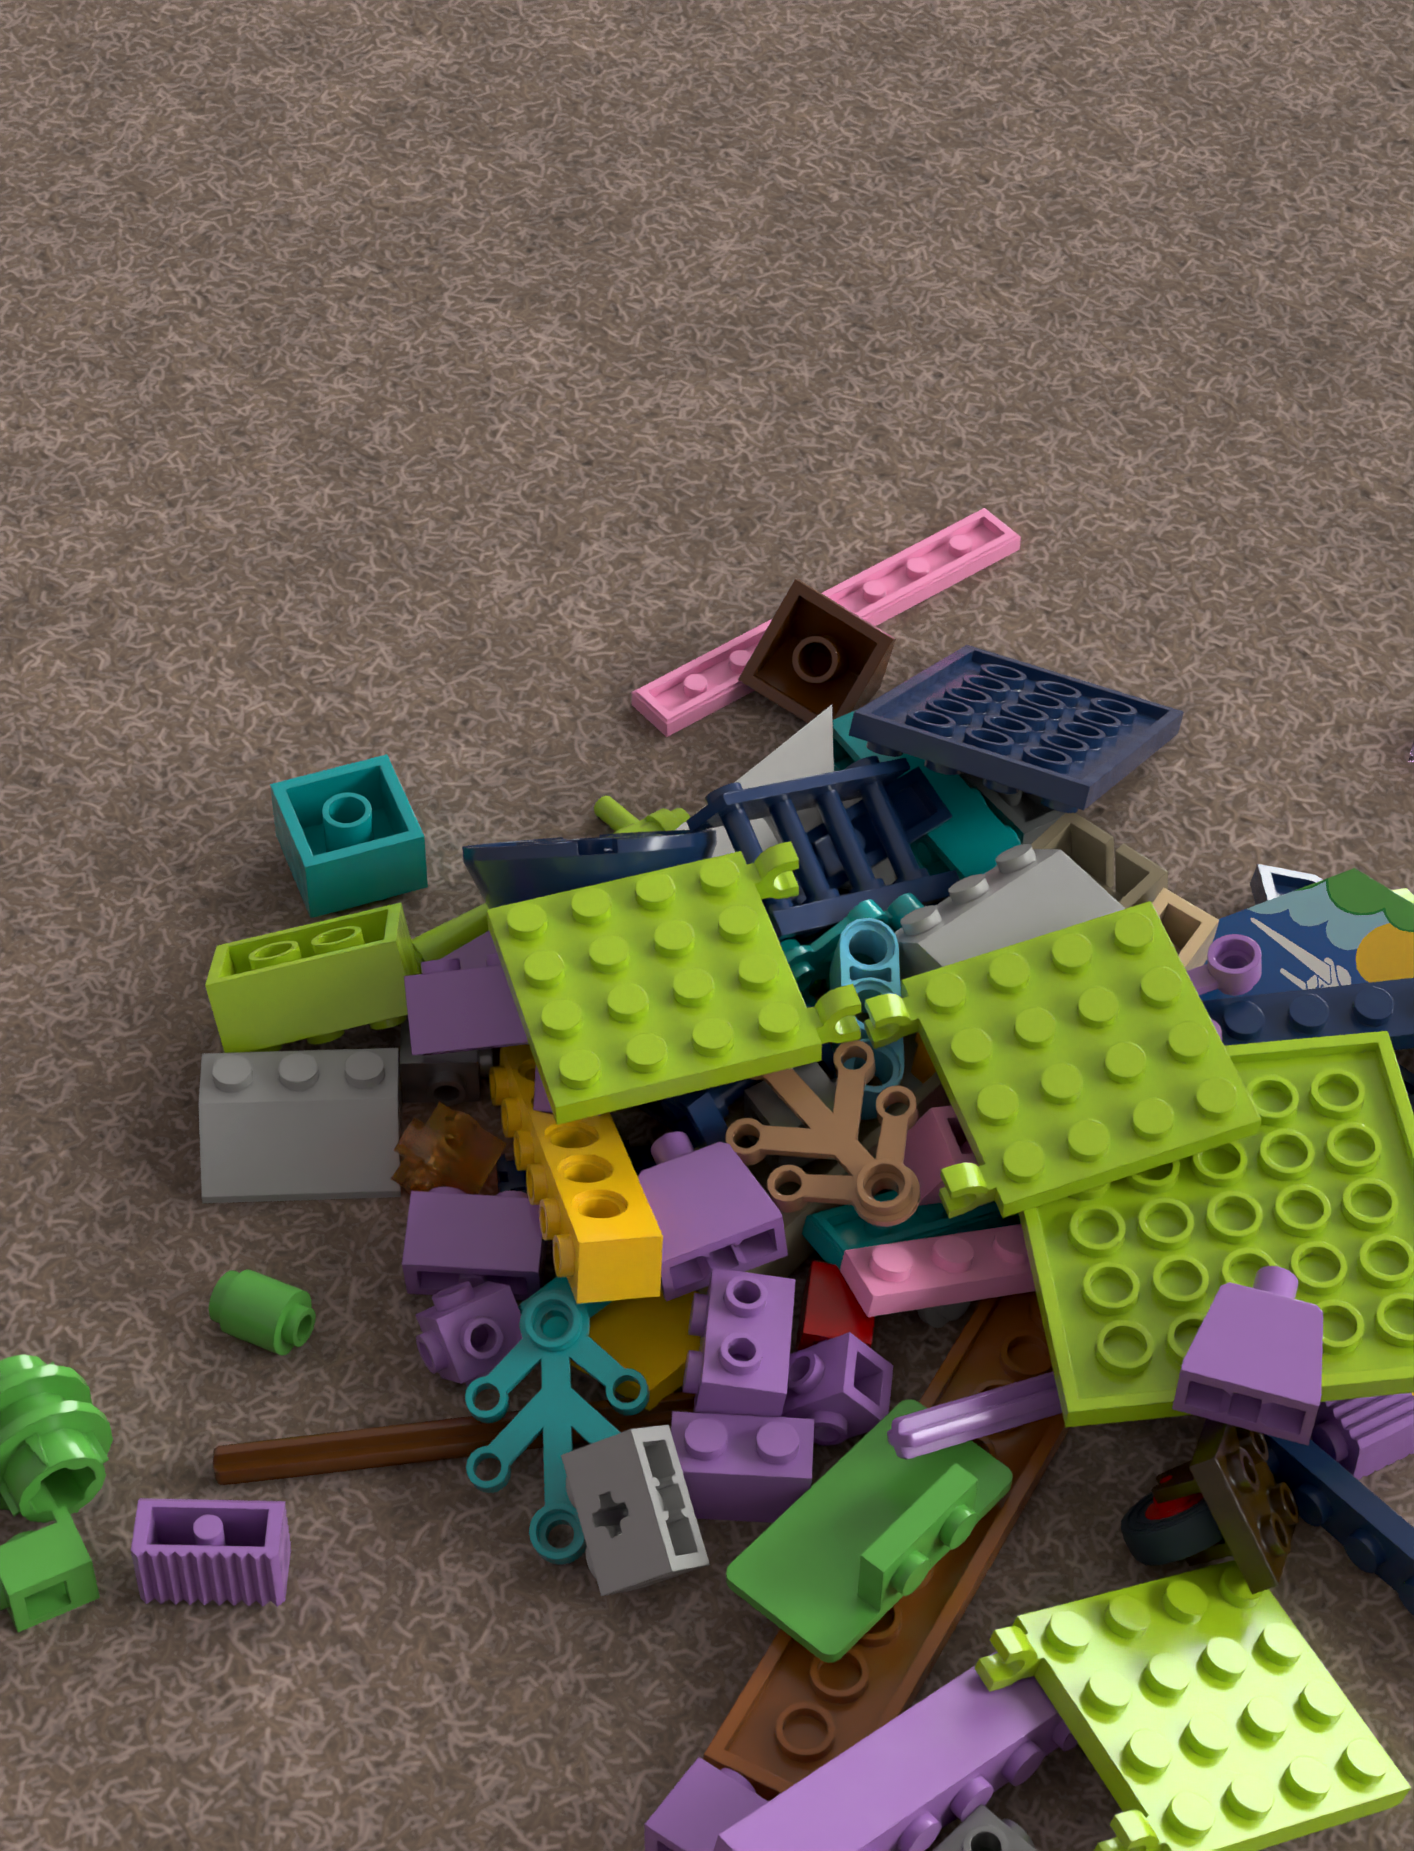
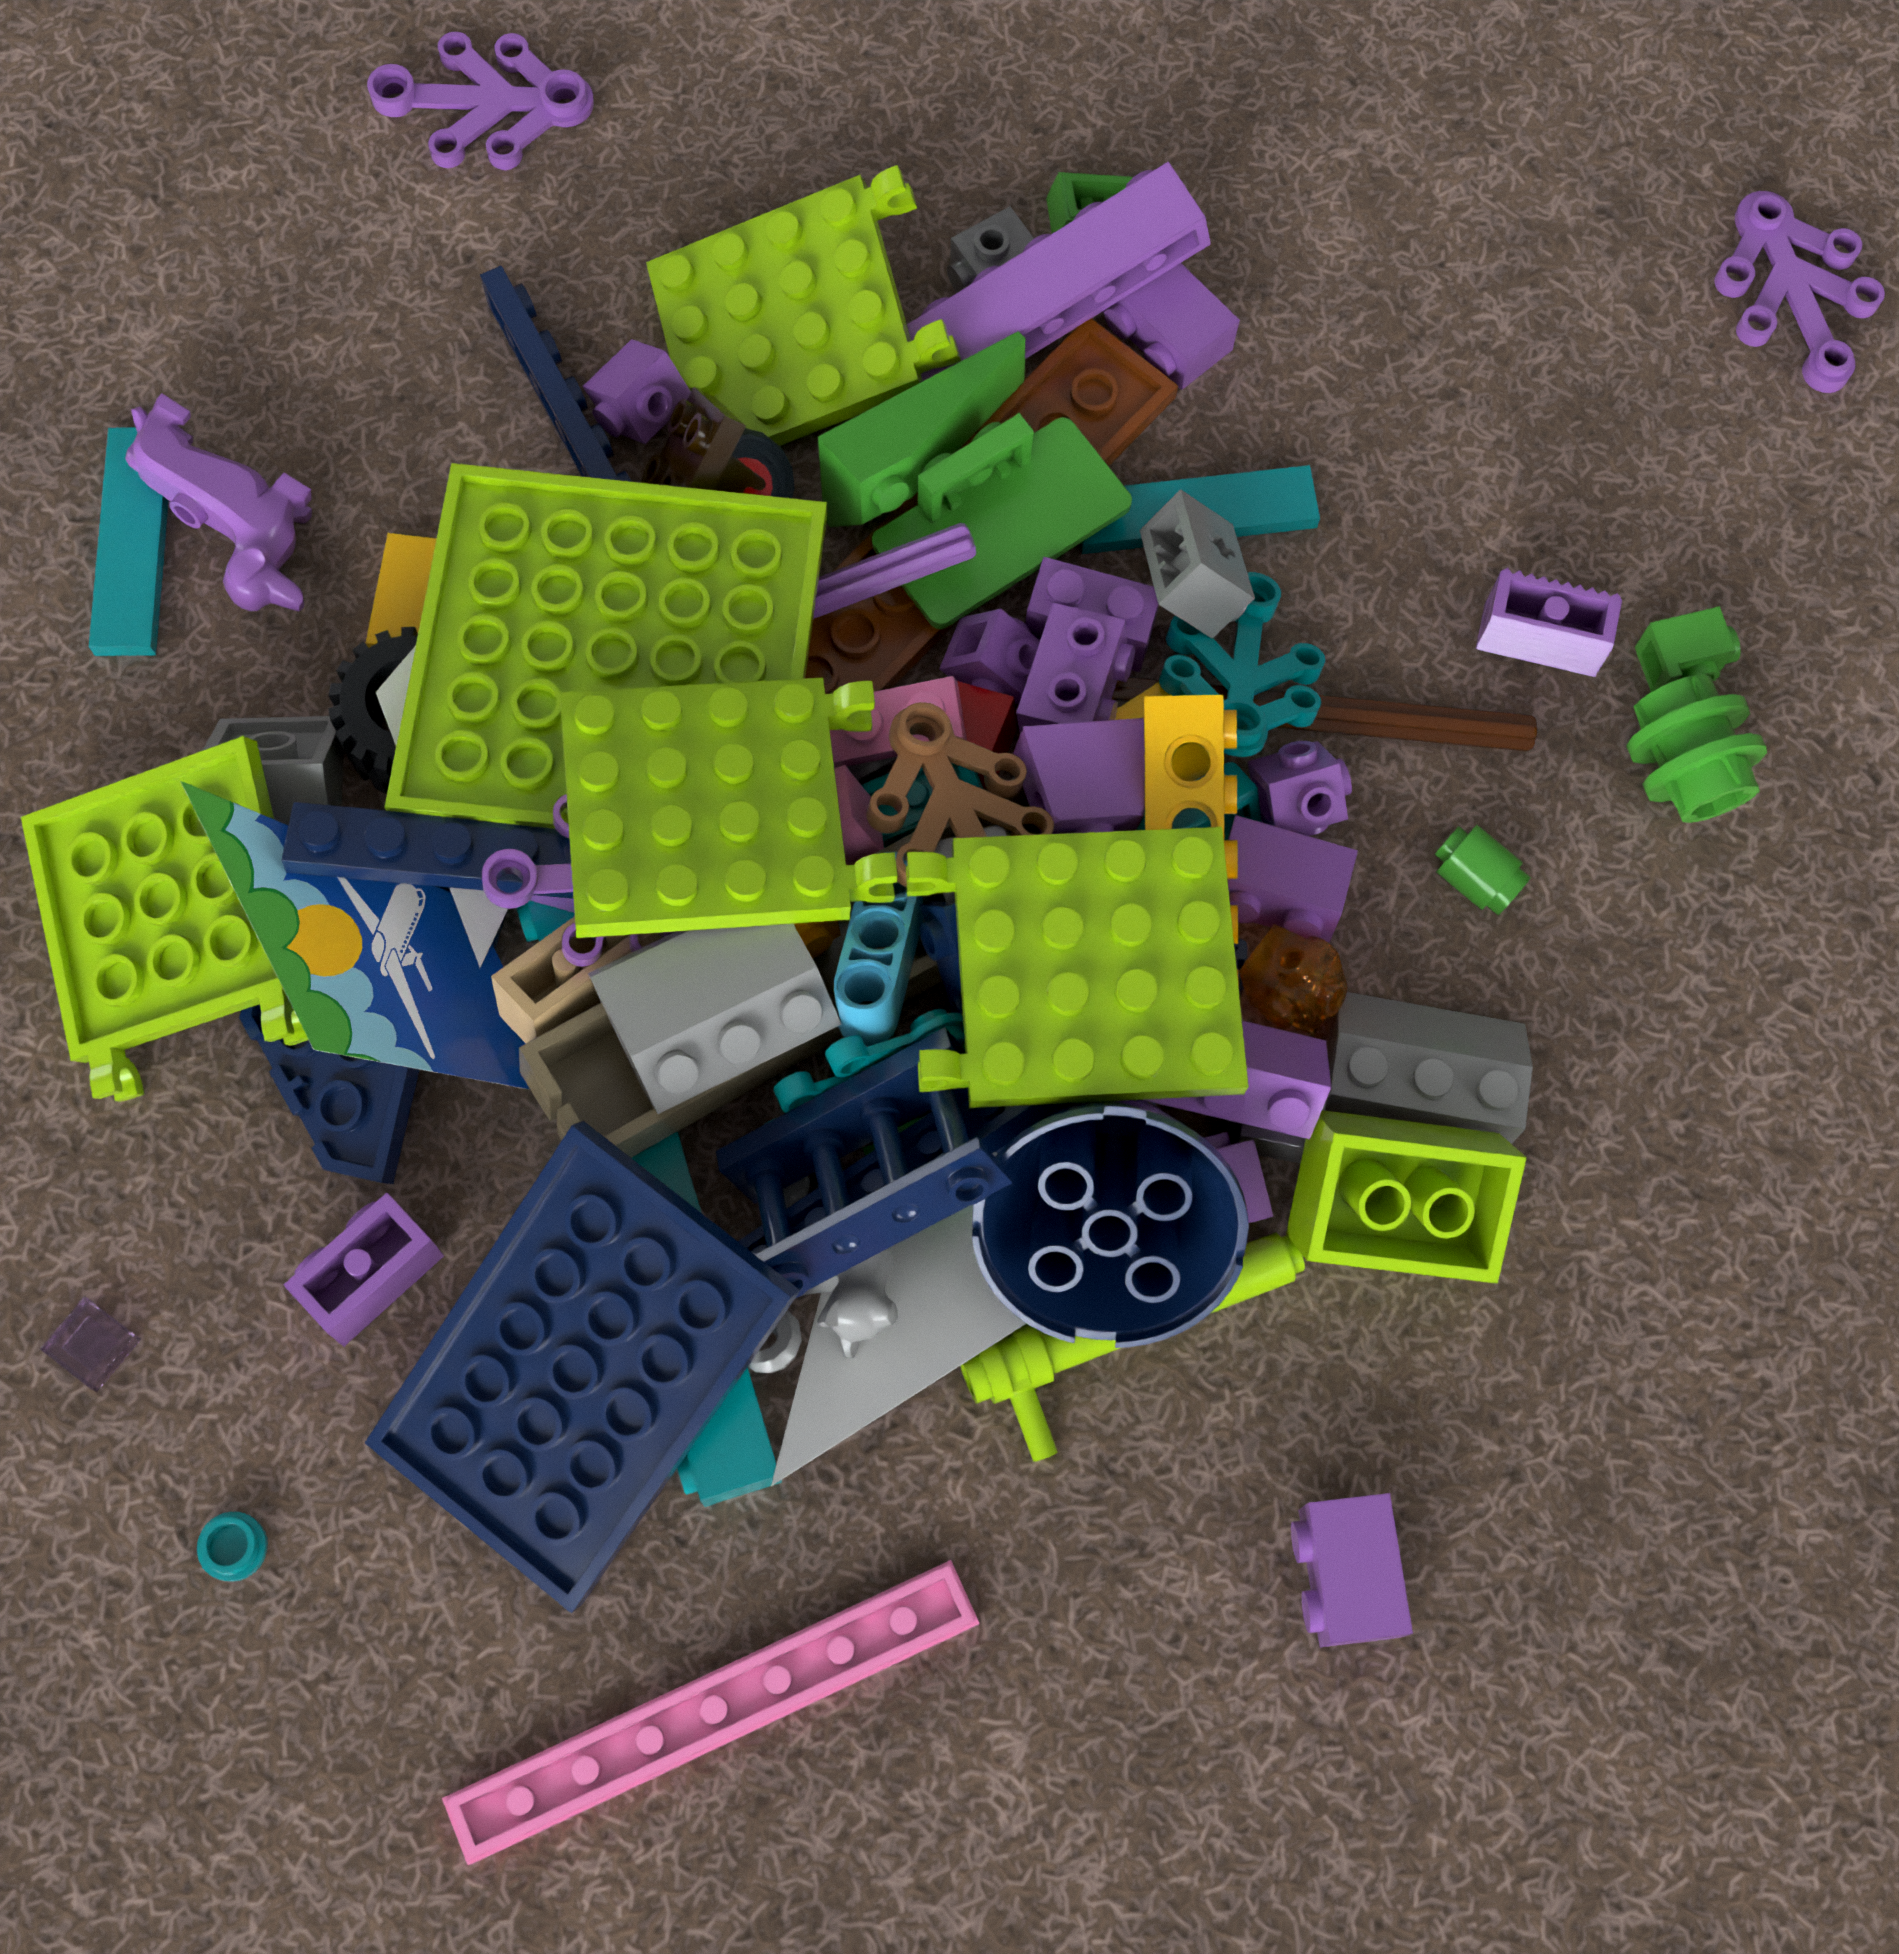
camera: 170 degrees left, 25 degrees up
teal brick [270,754,428,918] -> none
reddish brown slope [738,579,896,723] -> none
medium lavender torso [1172,1266,1323,1445] -> none
none -> teal plate [197,1511,268,1582]
none -> medium lavender brick [283,1192,444,1347]
none -> medium lavender brick [582,339,691,444]
none -> bright green wedge [818,331,1026,527]
none -> teal tile [1080,465,1320,554]
none -> medium lavender brick [1291,1493,1413,1647]

